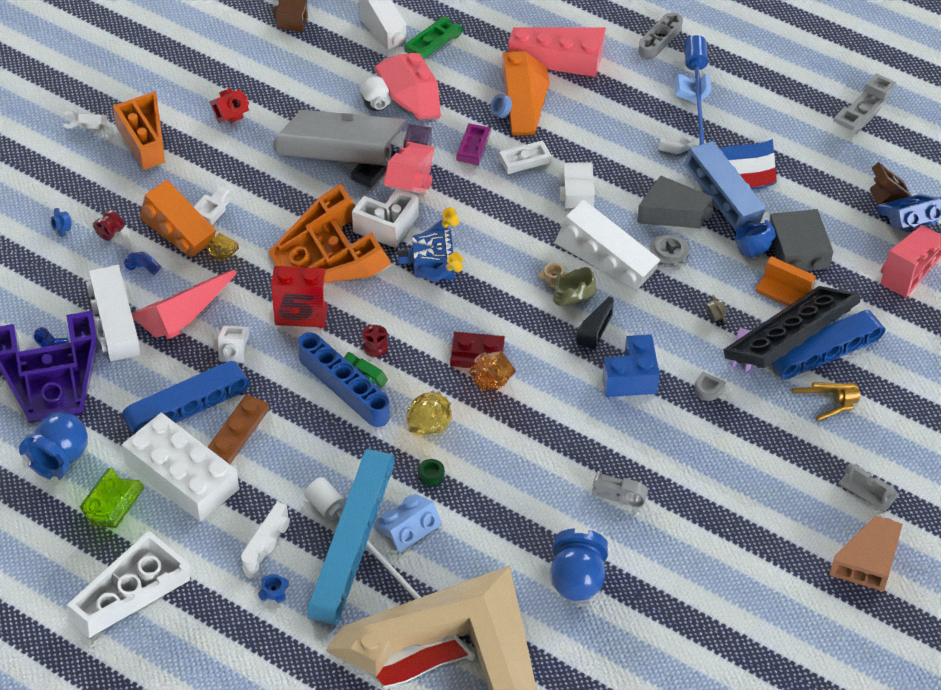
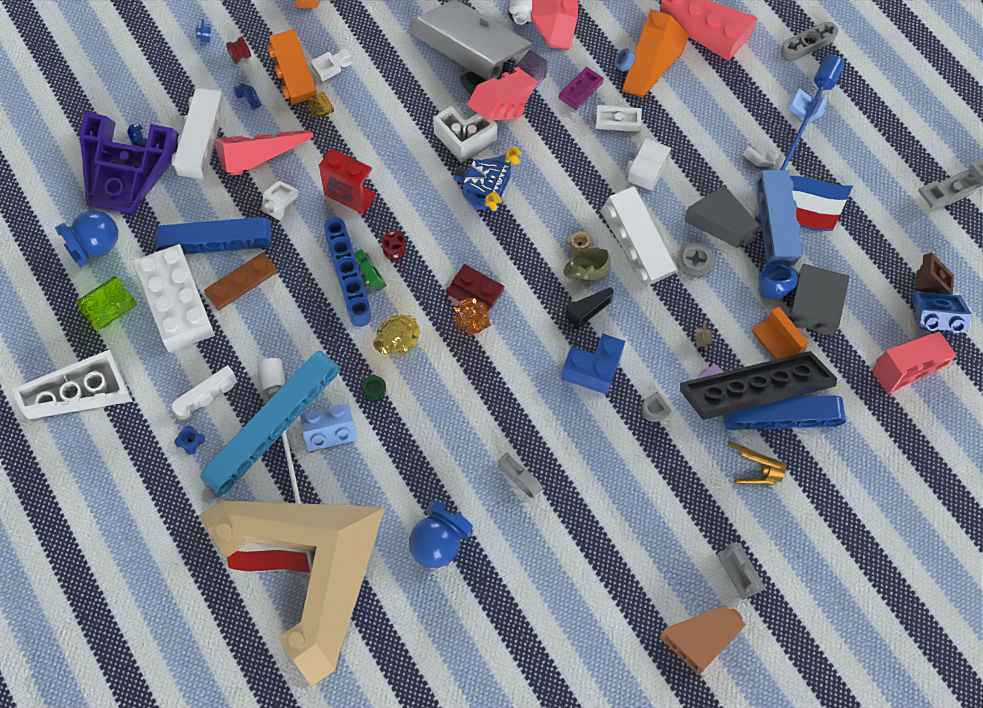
camera: 25 degrees right, 15 degrees up
orange wedge [268,184,392,283] -> none

